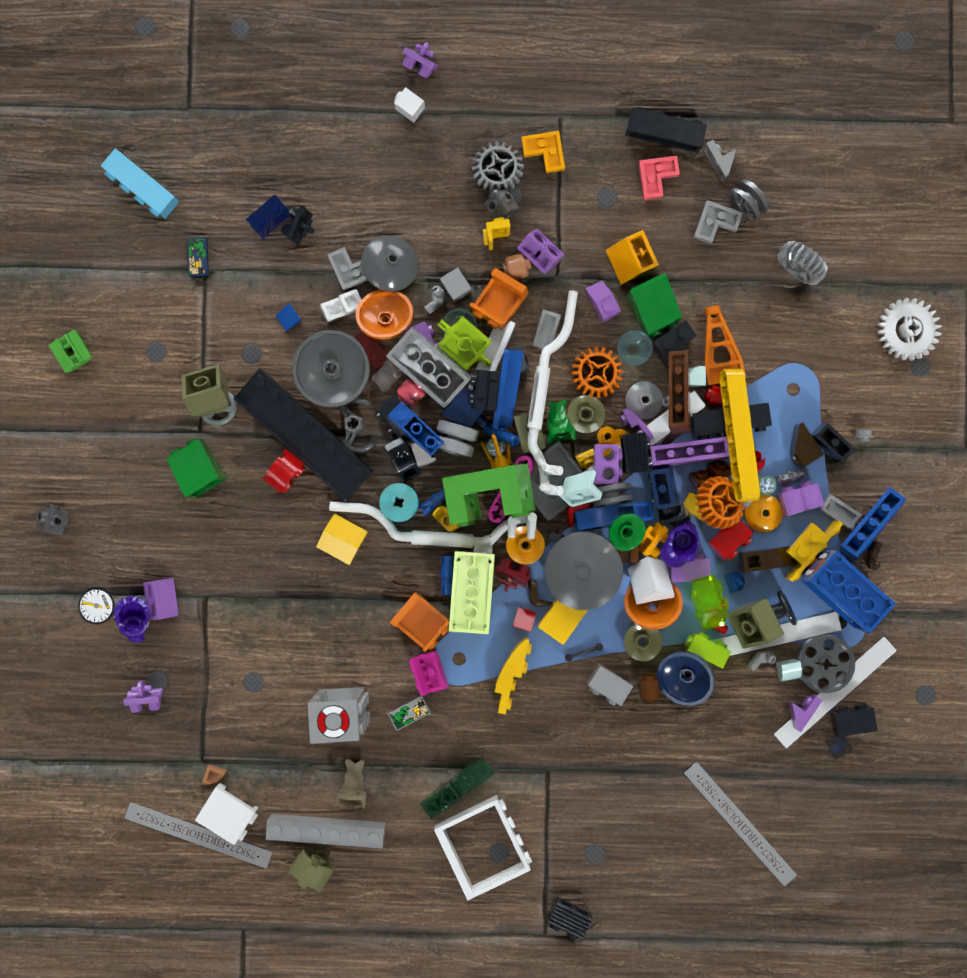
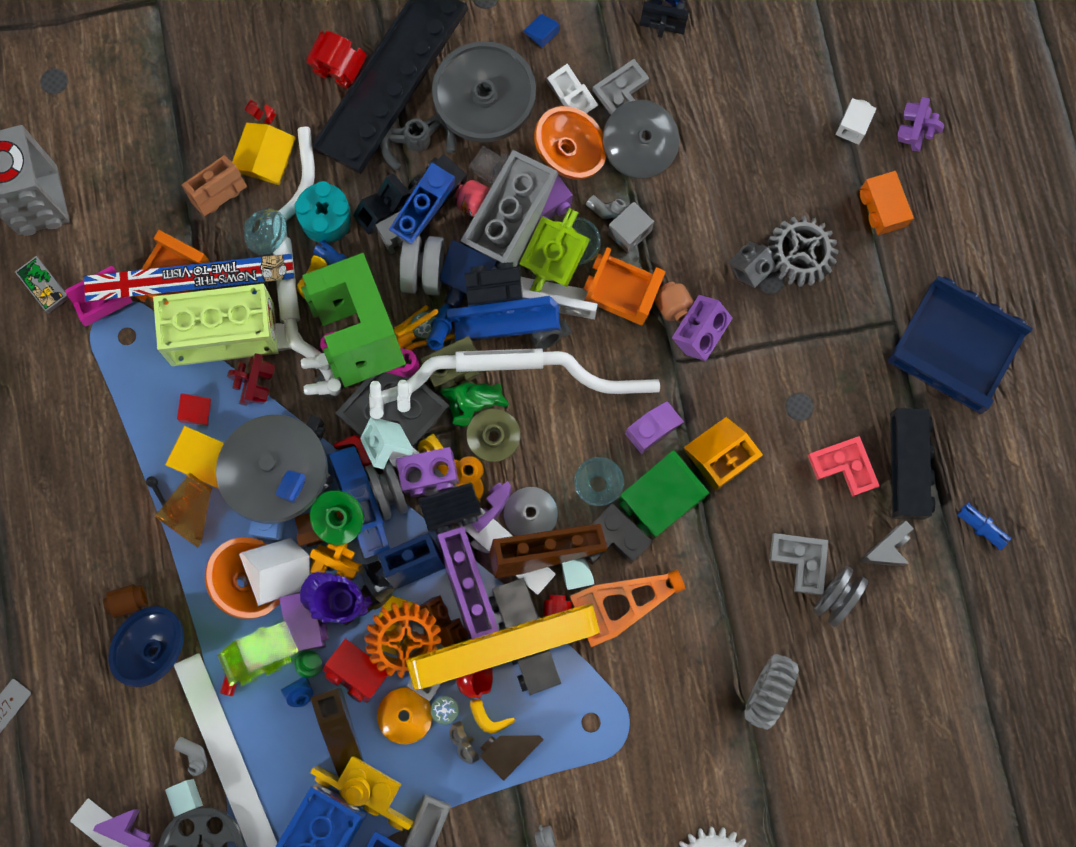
camera: 75 degrees right, 10 degrees down
clear red plate [354,332,389,370] -> none
yellow bracket [483,217,510,250] -> none
yellow slope [494,637,532,714] -> none
light orange dish [506,526,545,564] -> none
light orange plate [521,131,565,173] -> none
dark brown hair [527,579,553,607] -> none
light grey tile [532,310,561,350] -> none
orange gear [571,347,623,399] -> none
light grey brick [587,663,633,706] -> none
olive dish [624,624,662,661] -> none
lime brick [684,632,731,669] -> none
olive piece [726,590,797,649] -> none
medium lavender brick [777,480,824,516] -> none
black brick [811,422,855,463] -> none
none -> sticker [84,254,294,301]
none -> clear orange wing [155,473,212,548]
none -> nougat brick [181,155,247,216]
none -> red piece [244,99,276,124]
none -> clear light blue piece [244,208,287,255]
none -> blue slope [276,470,306,504]
none -> green plate [294,650,322,678]
none -> yellow plate [341,777,370,806]
none -> yellow hair [470,699,515,734]
none -> orange brick [860,171,914,235]
none -> dark blue panel [887,276,1033,414]
none -> blue pin [956,502,1011,550]

